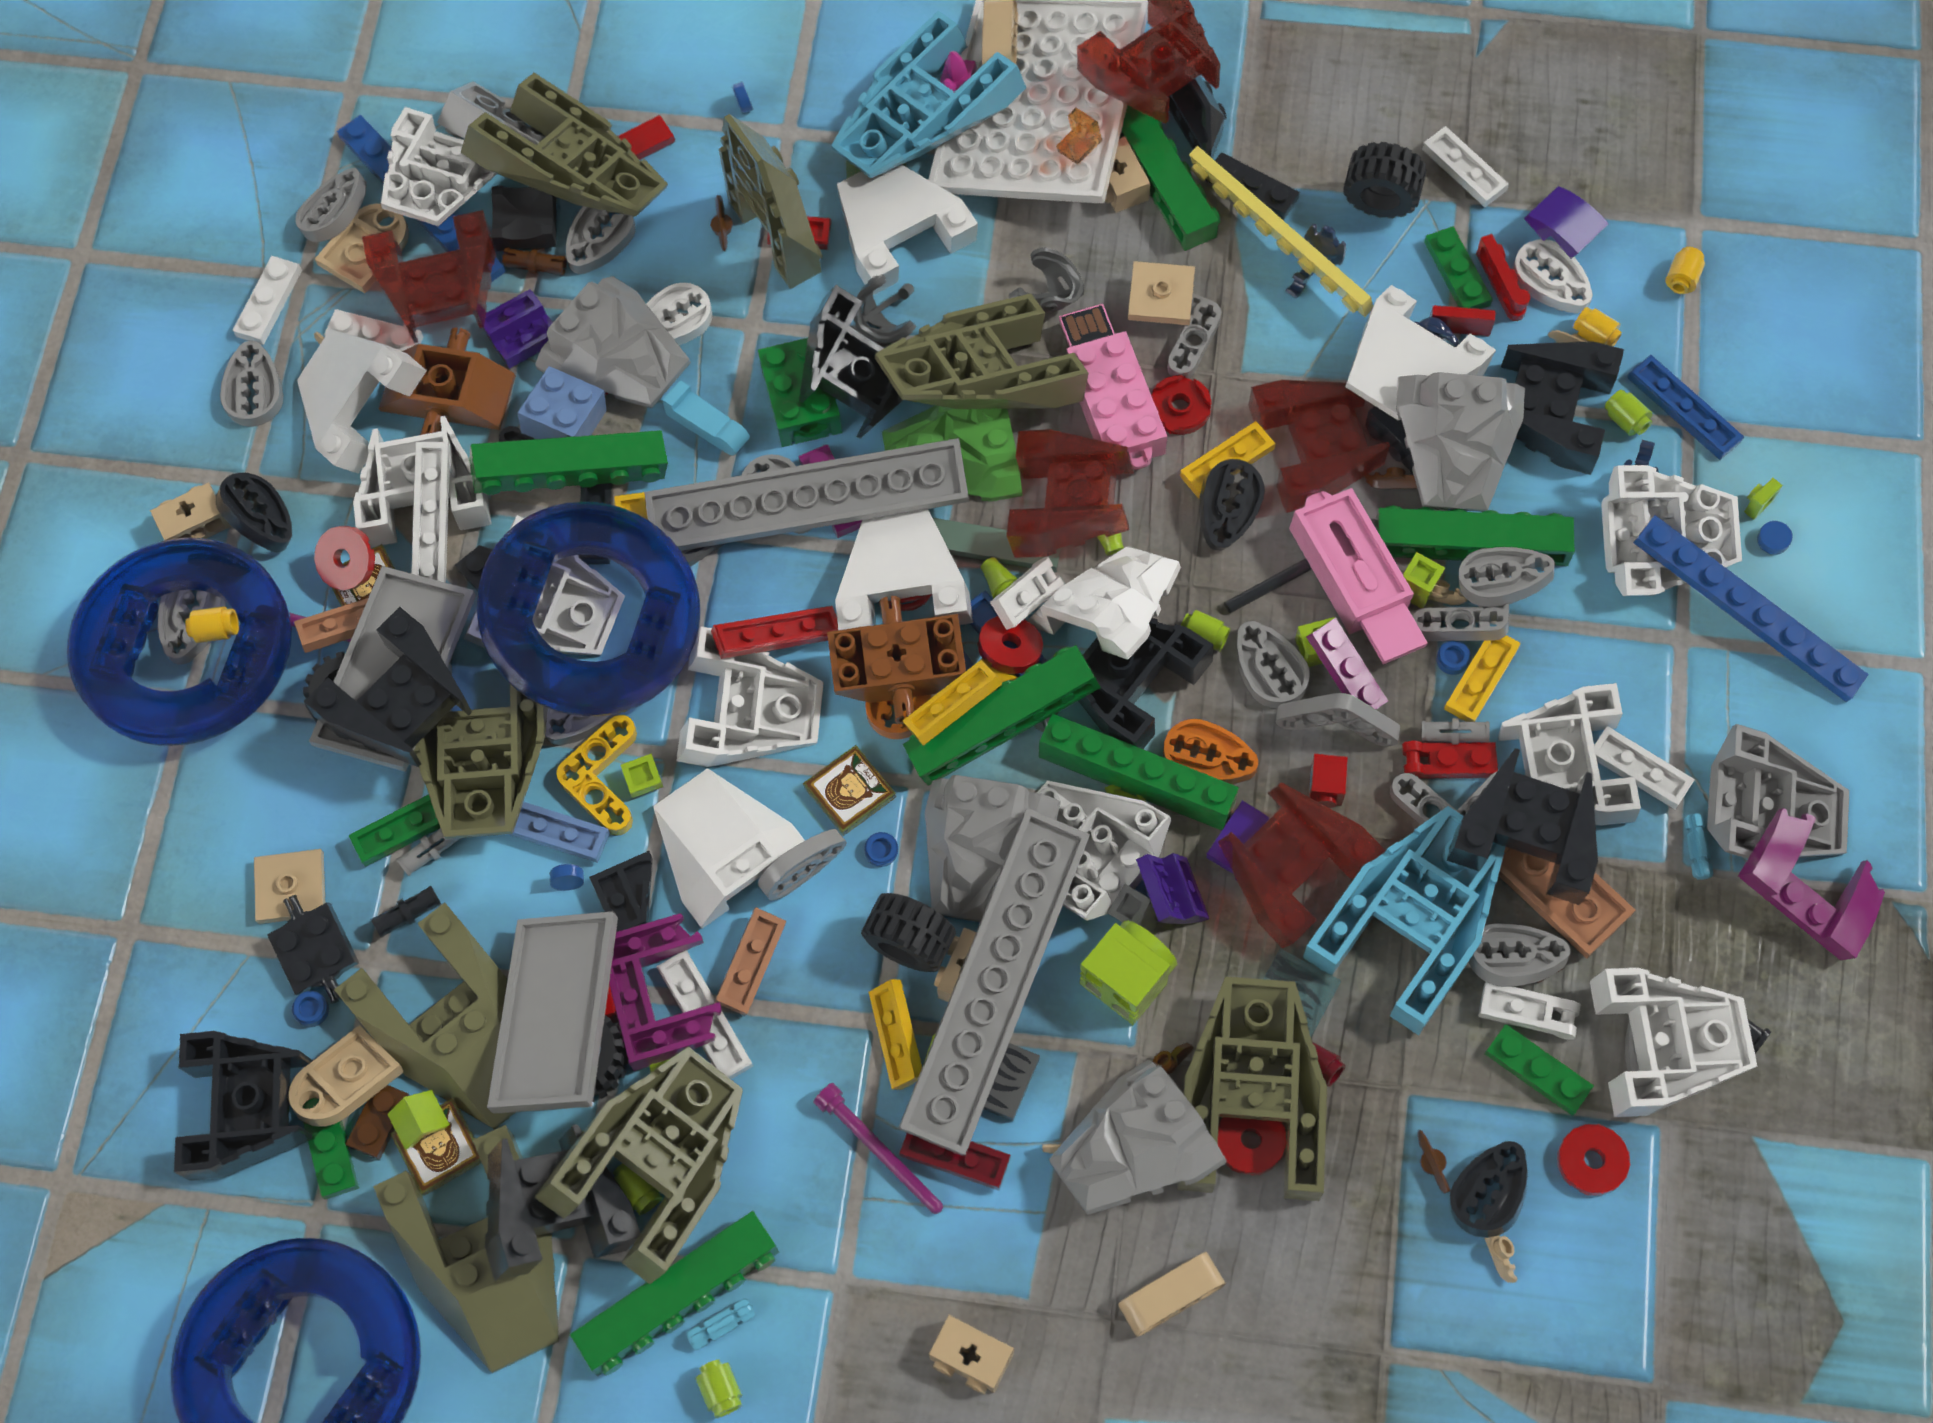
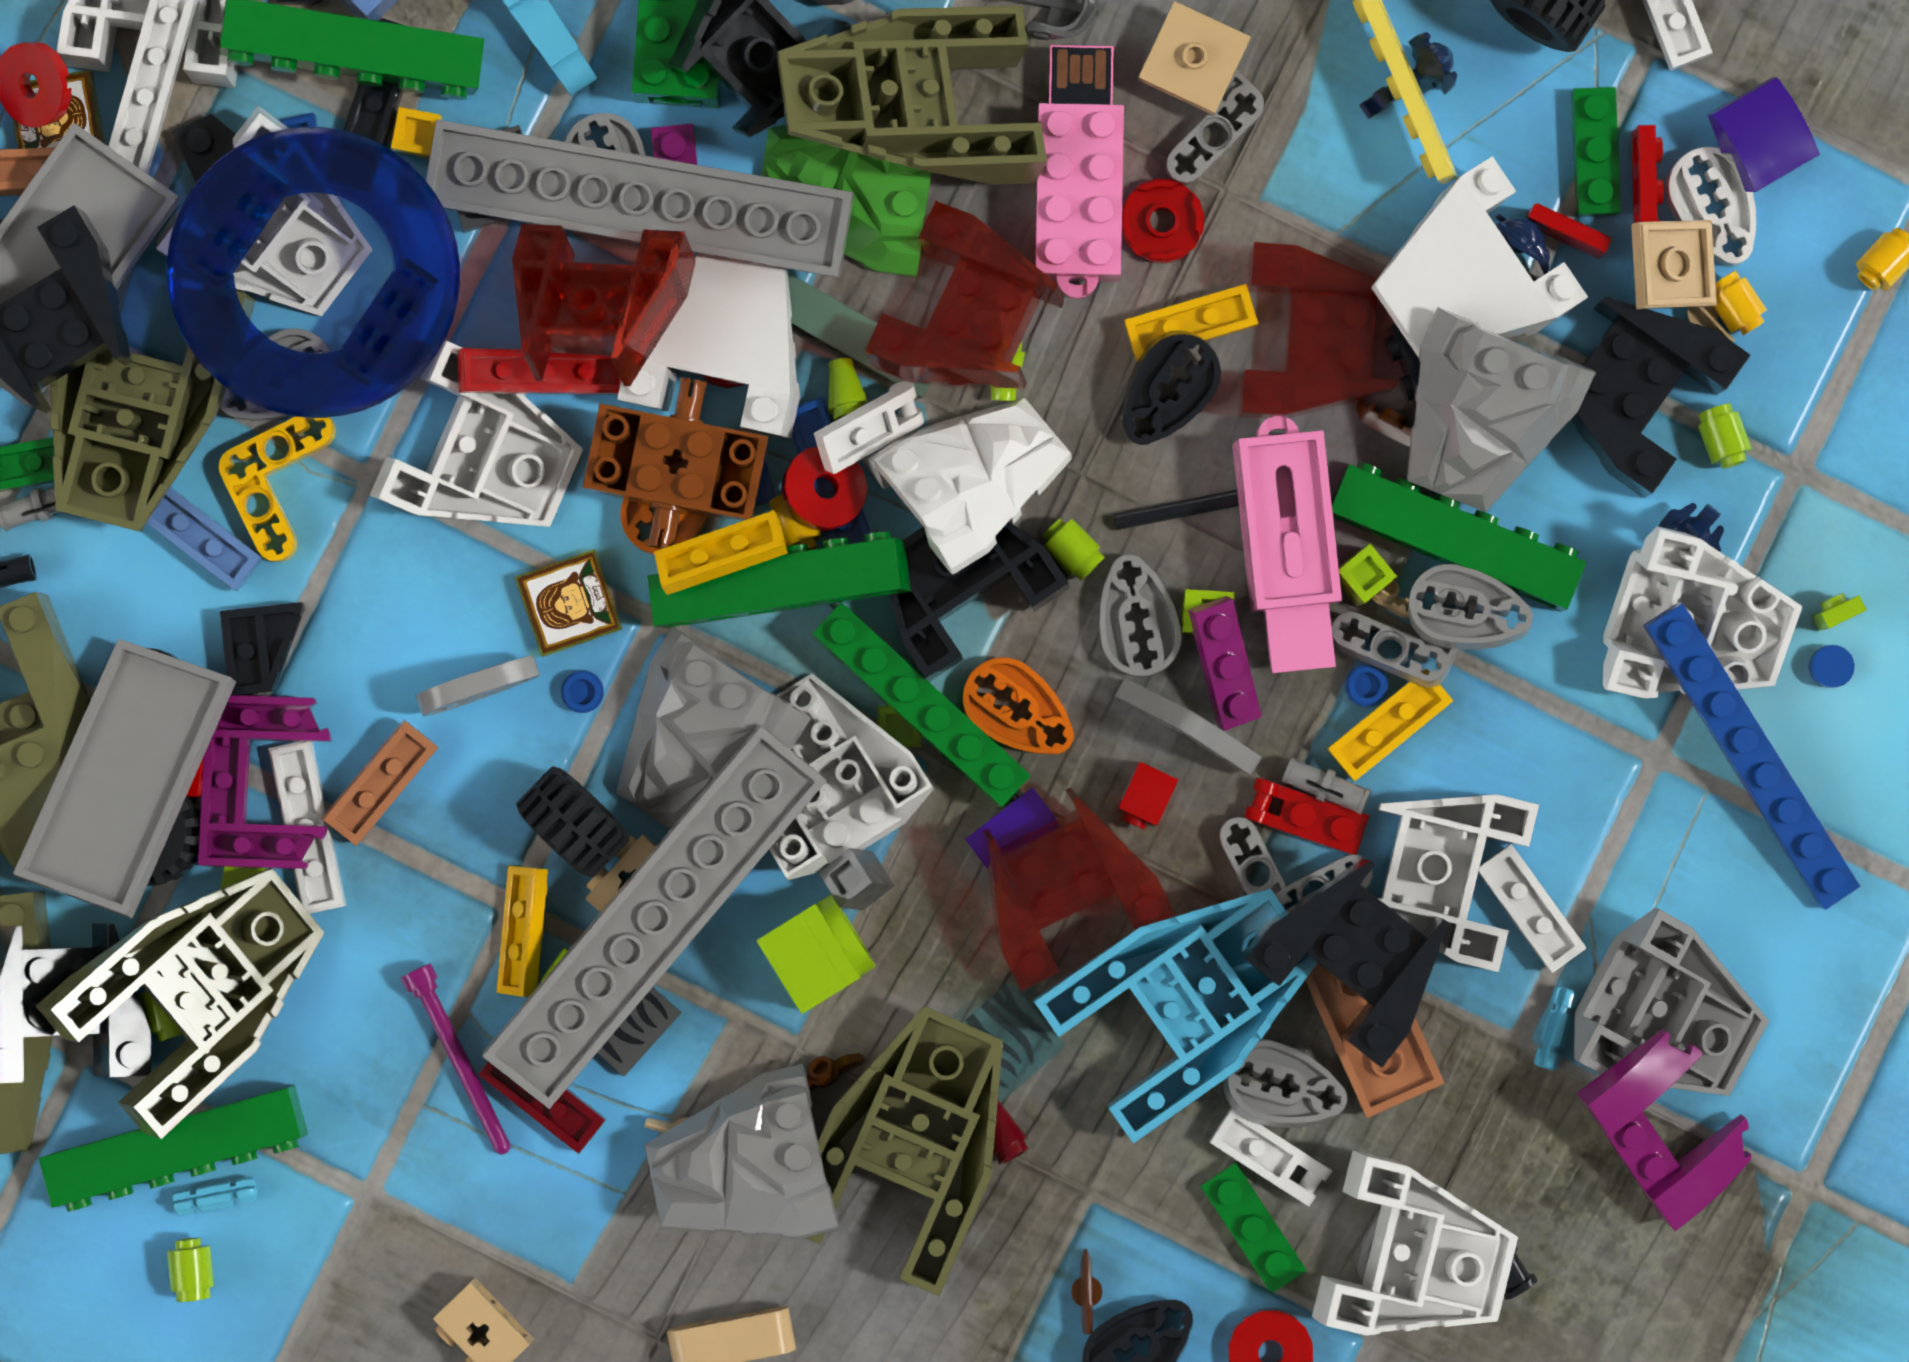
camera: 15 degrees right, 20 degrees up
blue tile [549,864,584,891] -> none
lime plate [620,754,663,798] -> none
white wedge [653,768,805,929] -> none
dark purple slope [1136,853,1210,924] -> none
red tile [1217,1117,1286,1175] -> none
blue tile [1627,355,1744,460] -> none
none -> clear red wedge [512,224,696,386]
none -> tan plate [1631,220,1717,309]

